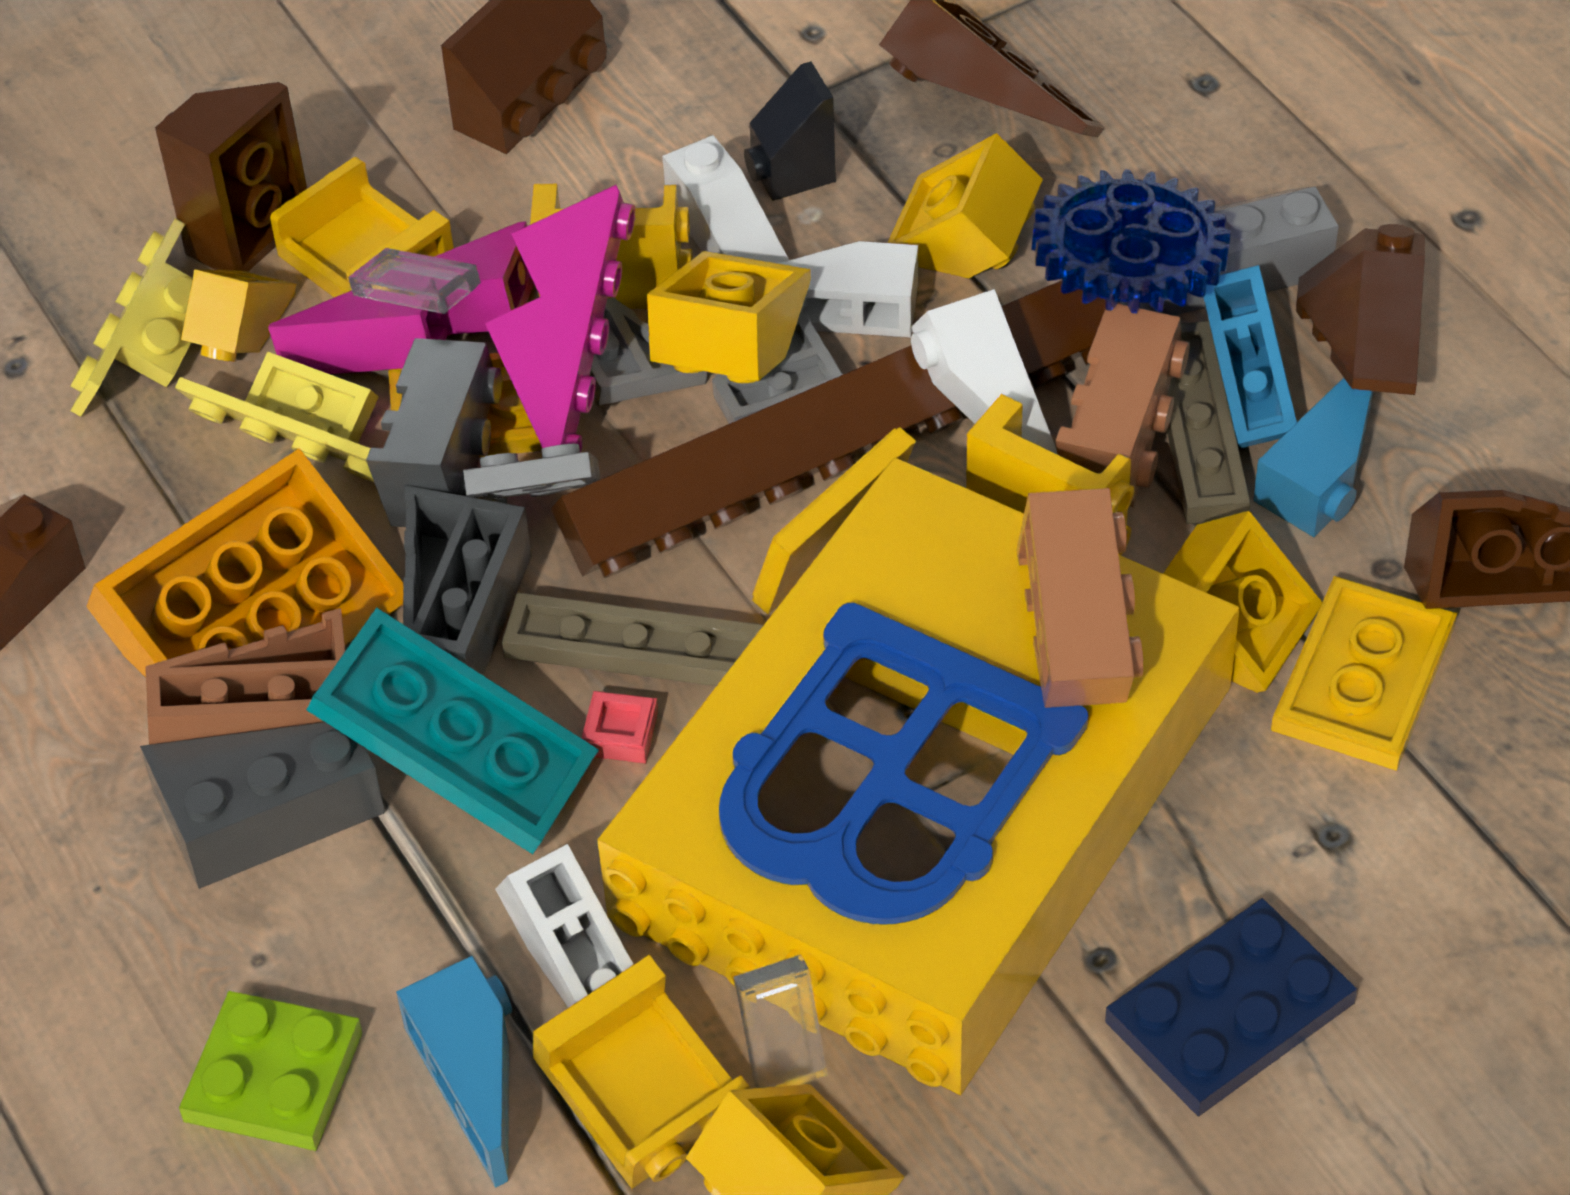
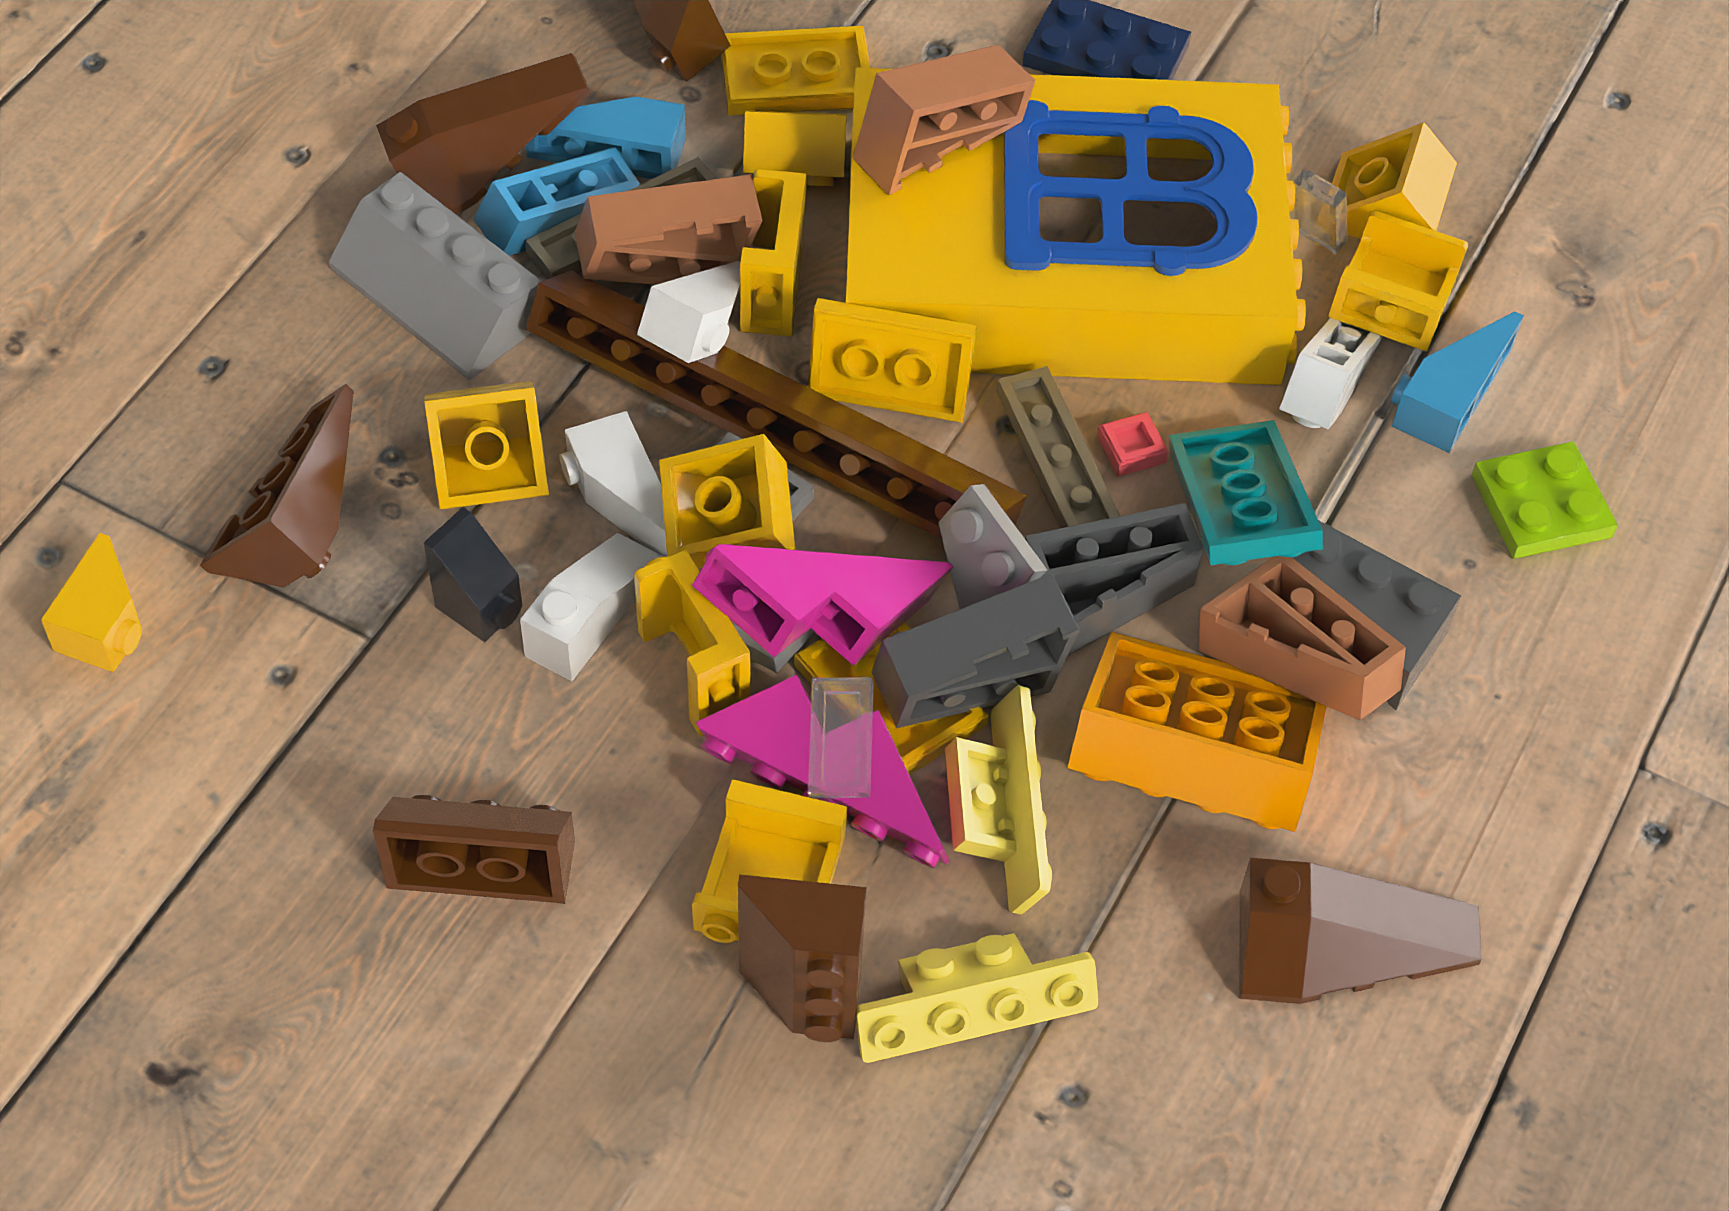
camera: 125 degrees left, 5 degrees up
yellow slope [181,269,296,362] -> none
clear blue gear [1031,169,1231,313] -> none

